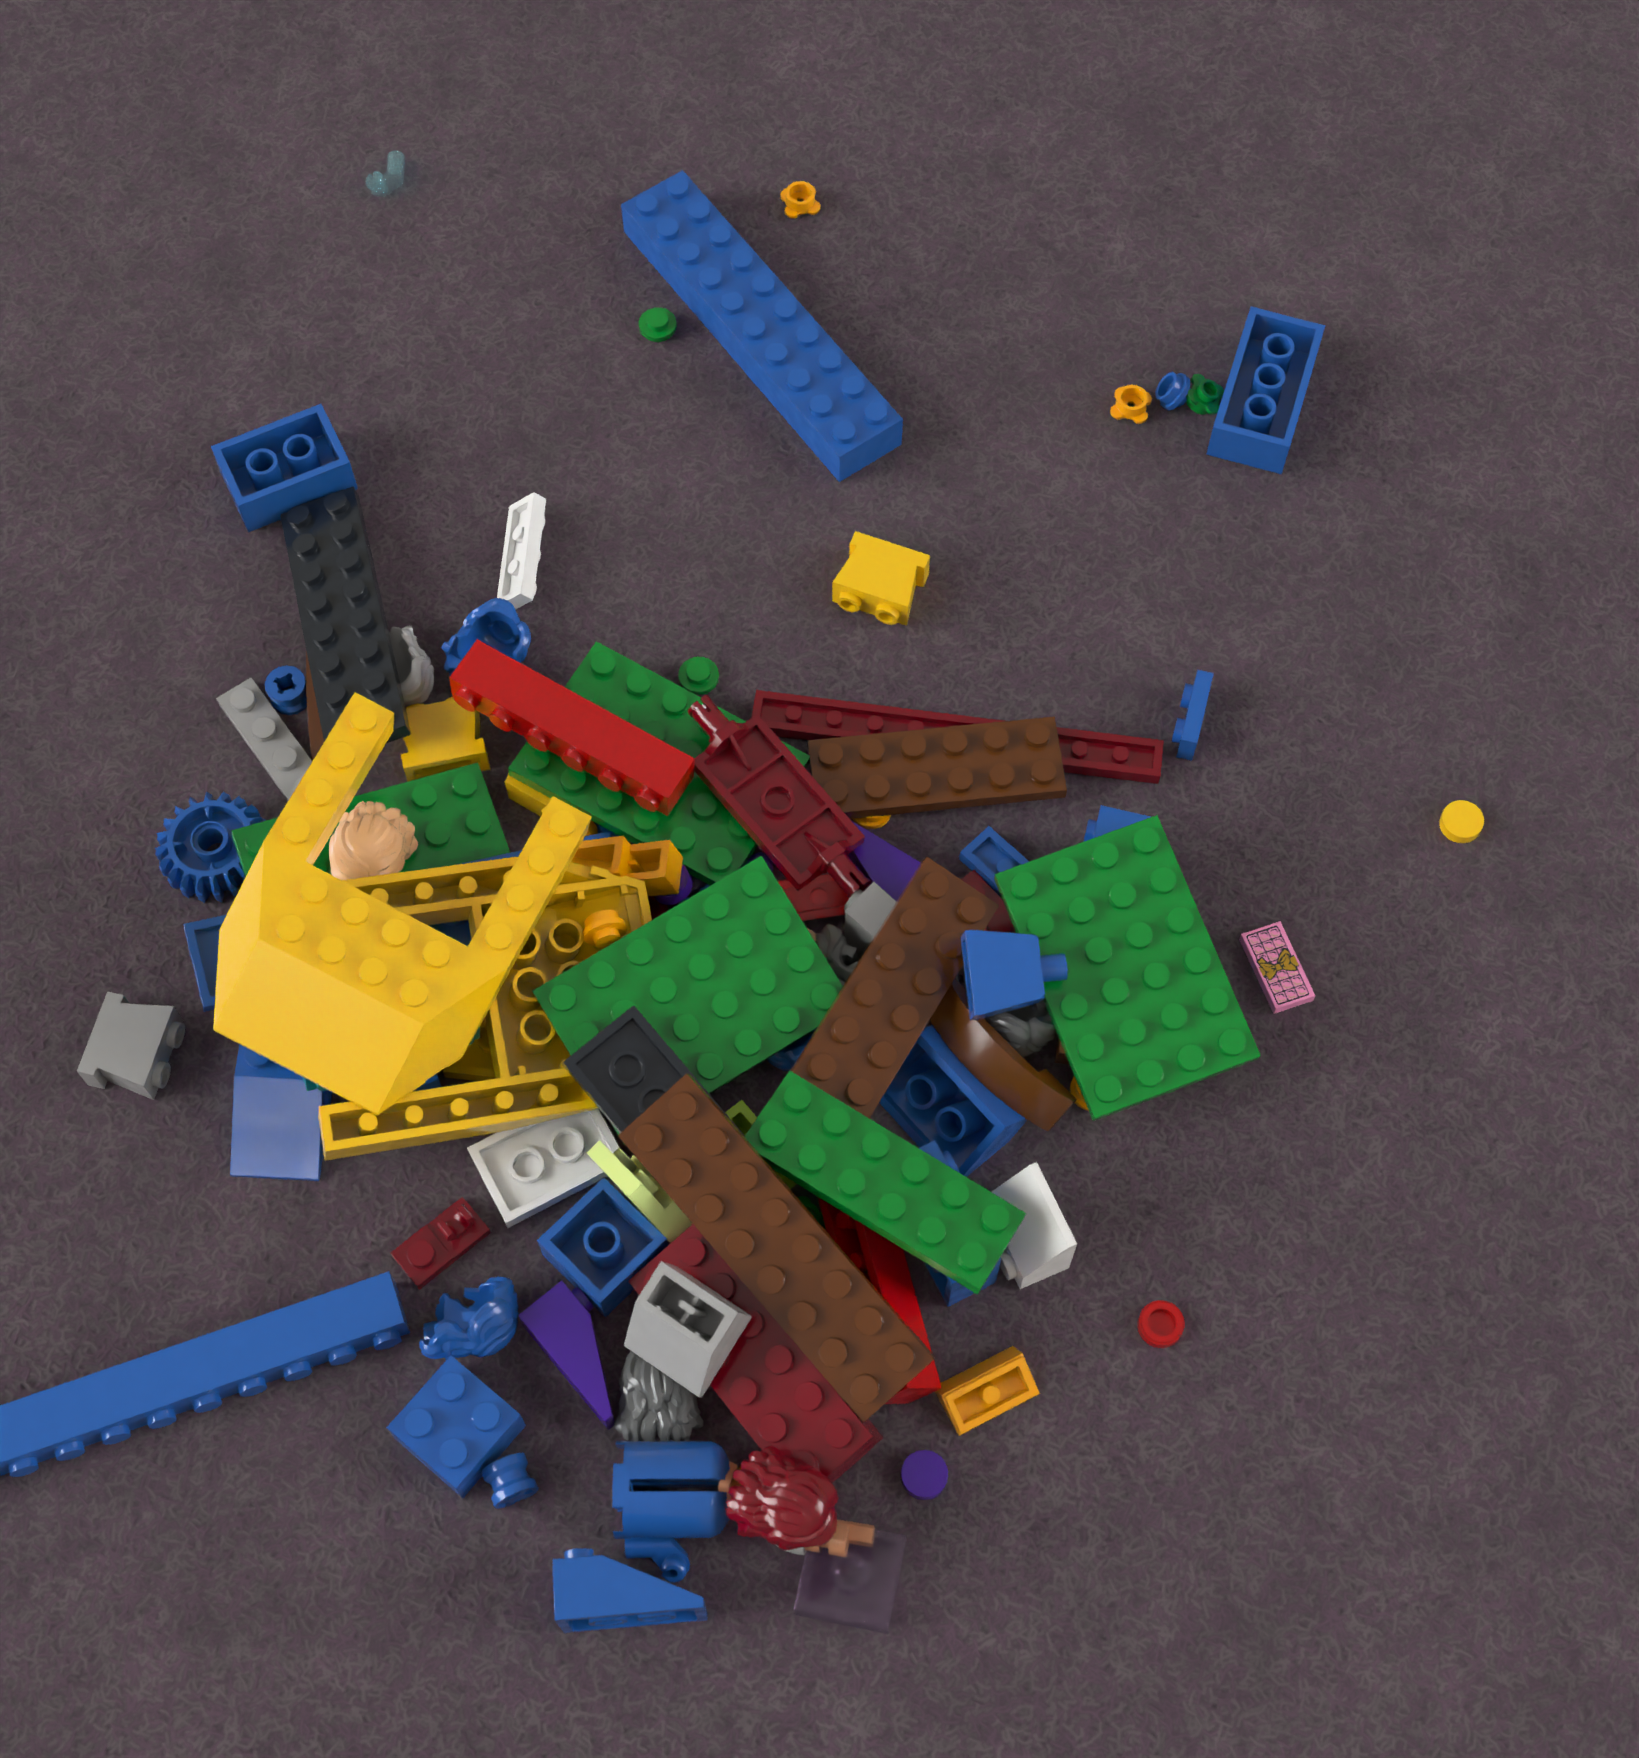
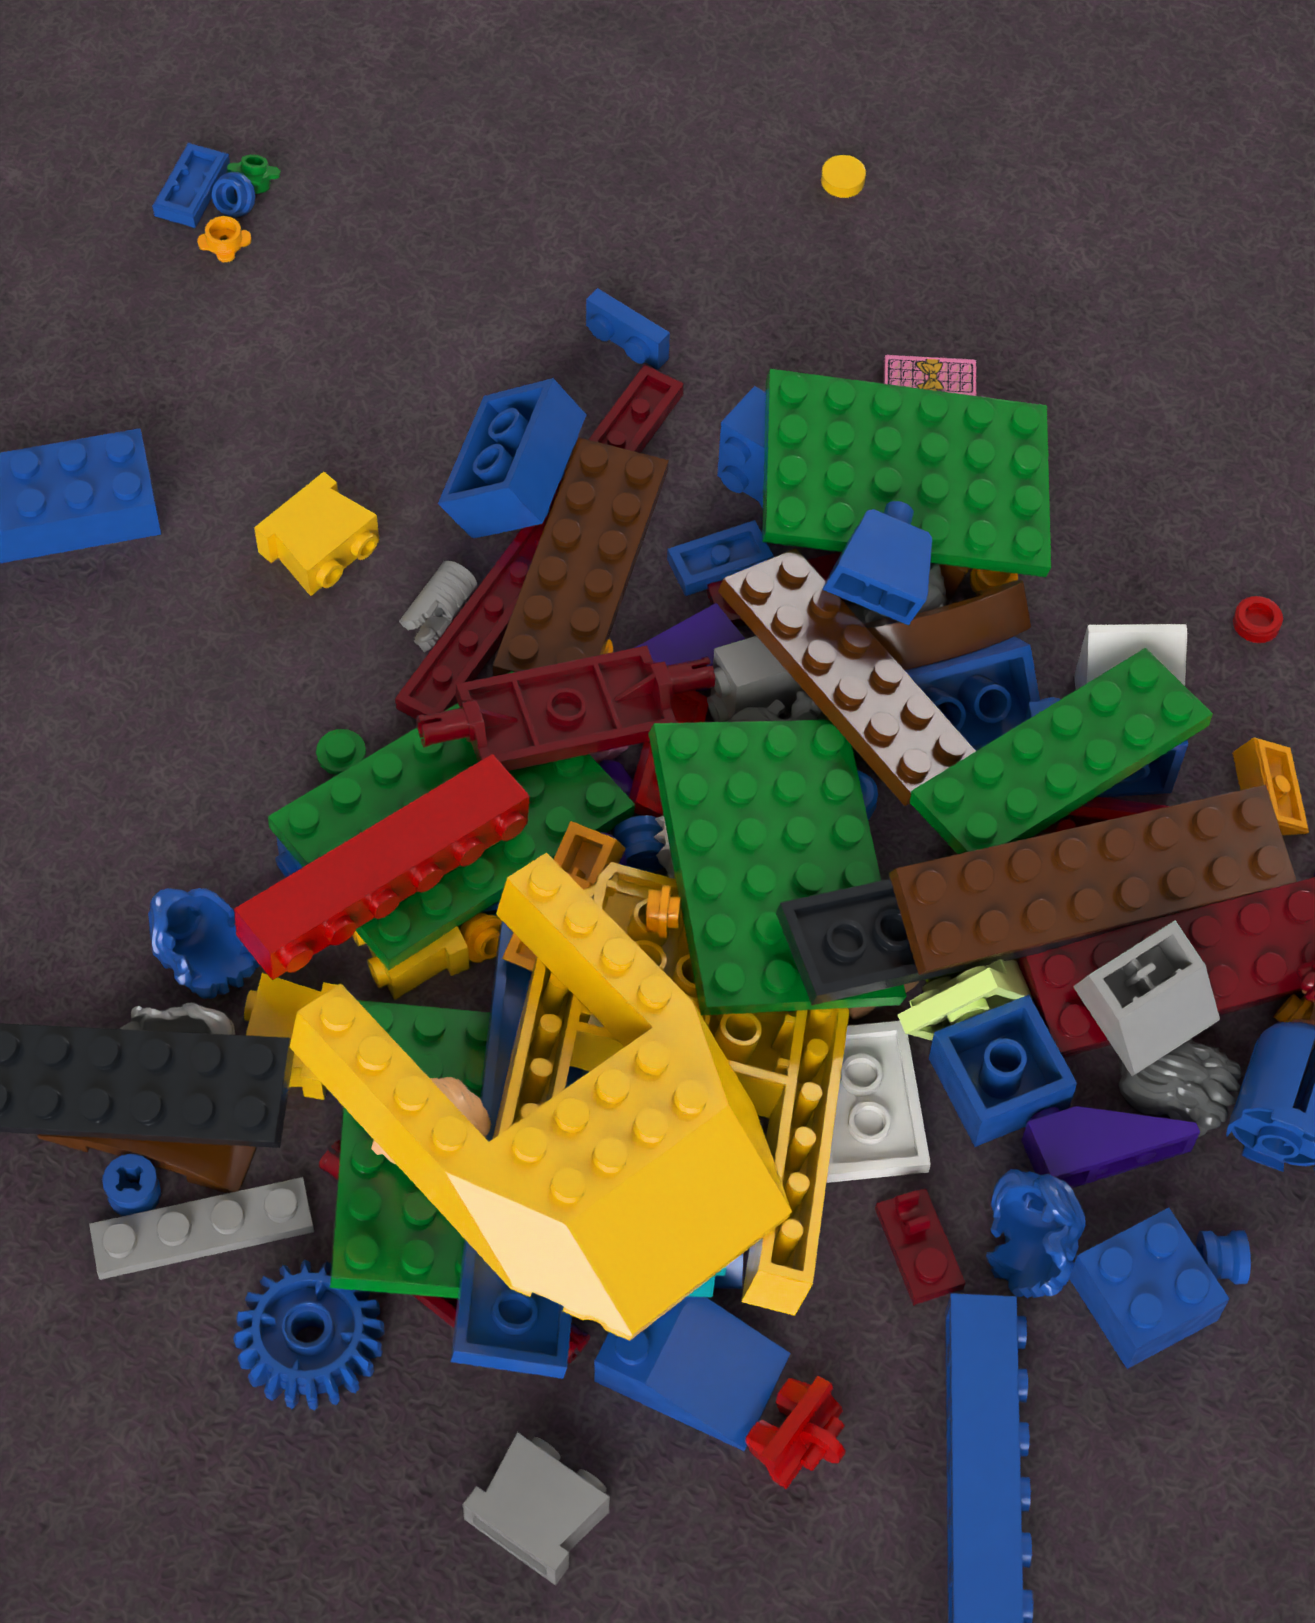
camera: 70 degrees left, 5 degrees down
white plate [497,492,546,609] -> none
blue brick [1206,306,1325,474] -> none
none -> blue plate [153,143,230,228]
none -> light grey hinge [399,560,477,652]
none -> blue brick [438,378,586,538]
none -> red hips [745,1376,846,1489]

